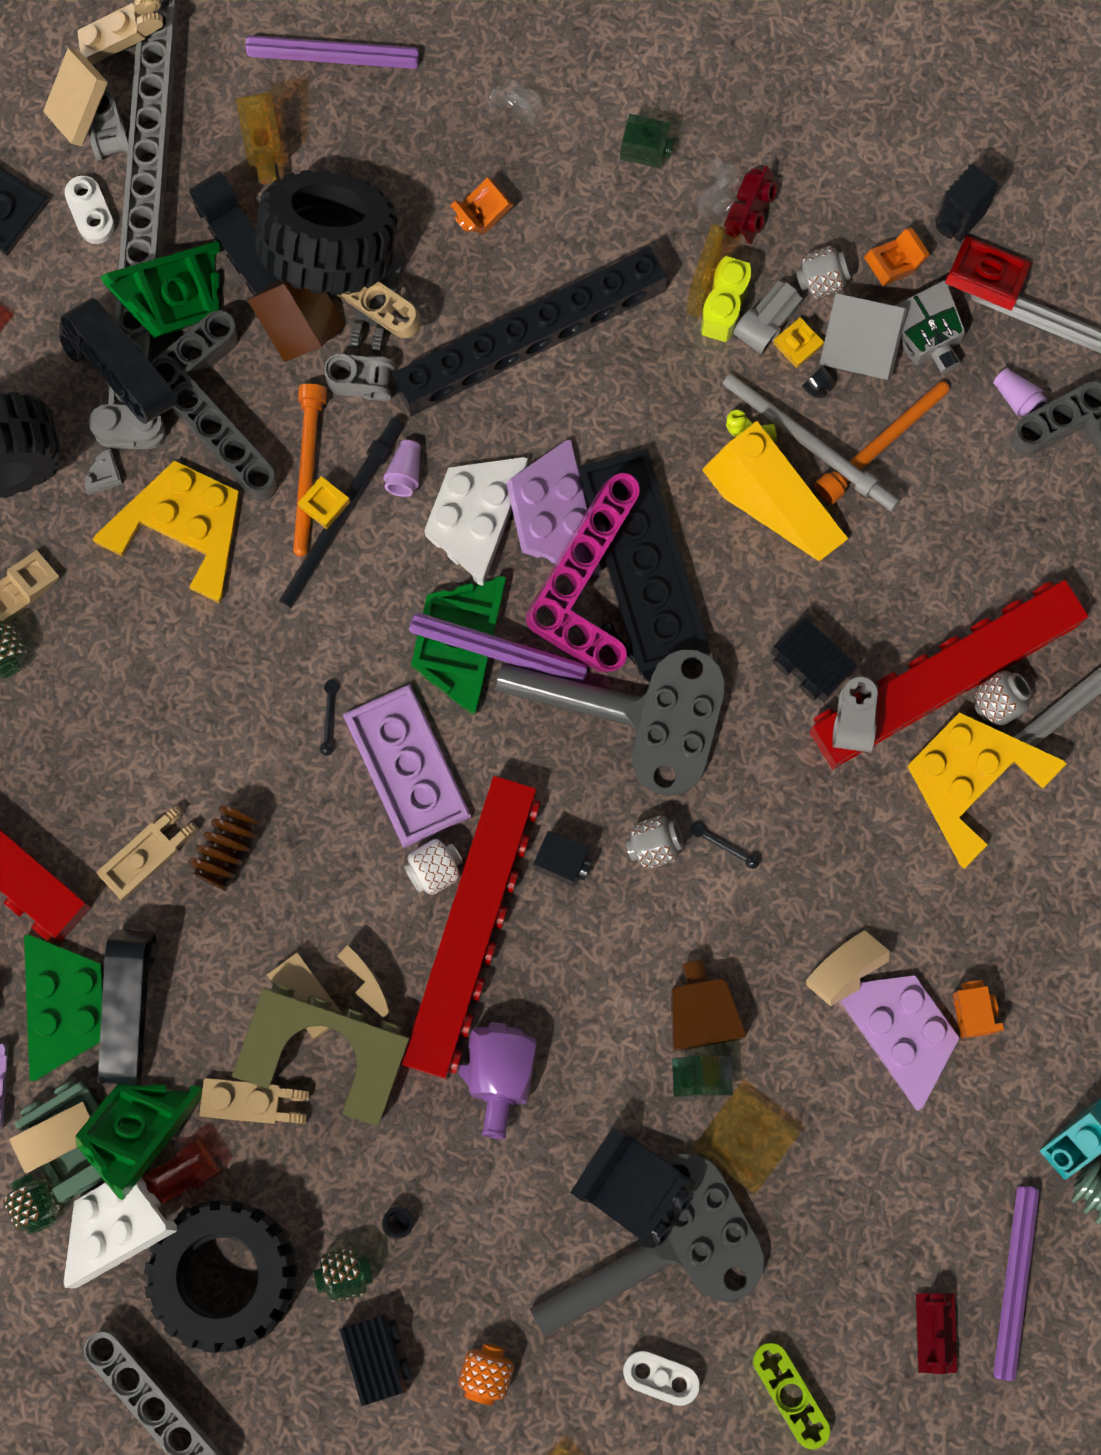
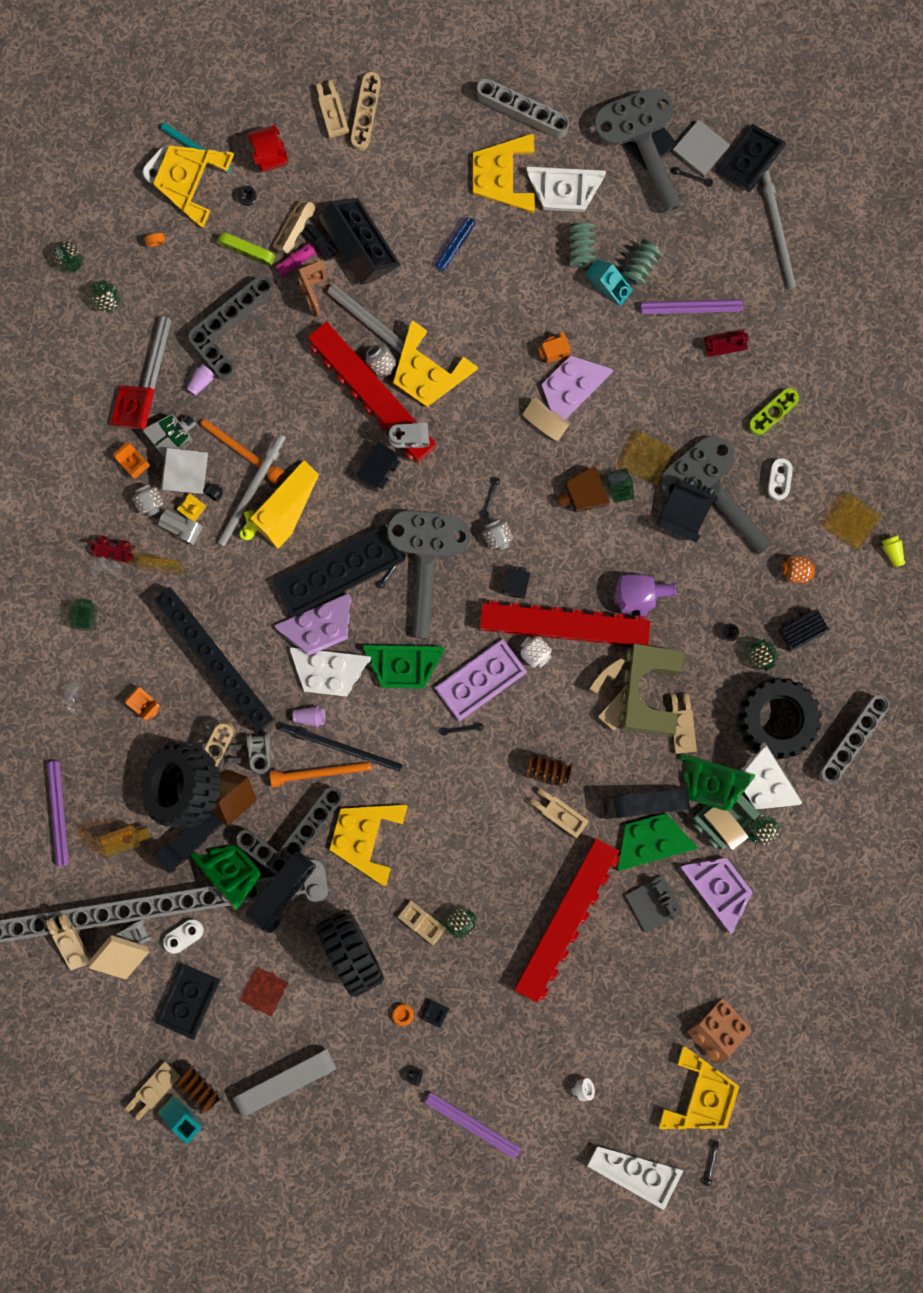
camera: 105 degrees left, 5 degrees up
light grey tile [85,448,123,495] -> none
clear red piece [142,1139,222,1205] -> none
yellow tile [298,476,350,529] -> none
medium lavender axle [409,612,587,683] -> none
dark pink beam [525,473,640,673] -> none
neon yellow brick [701,256,751,342] -> none
black brick [935,165,998,242] -> none

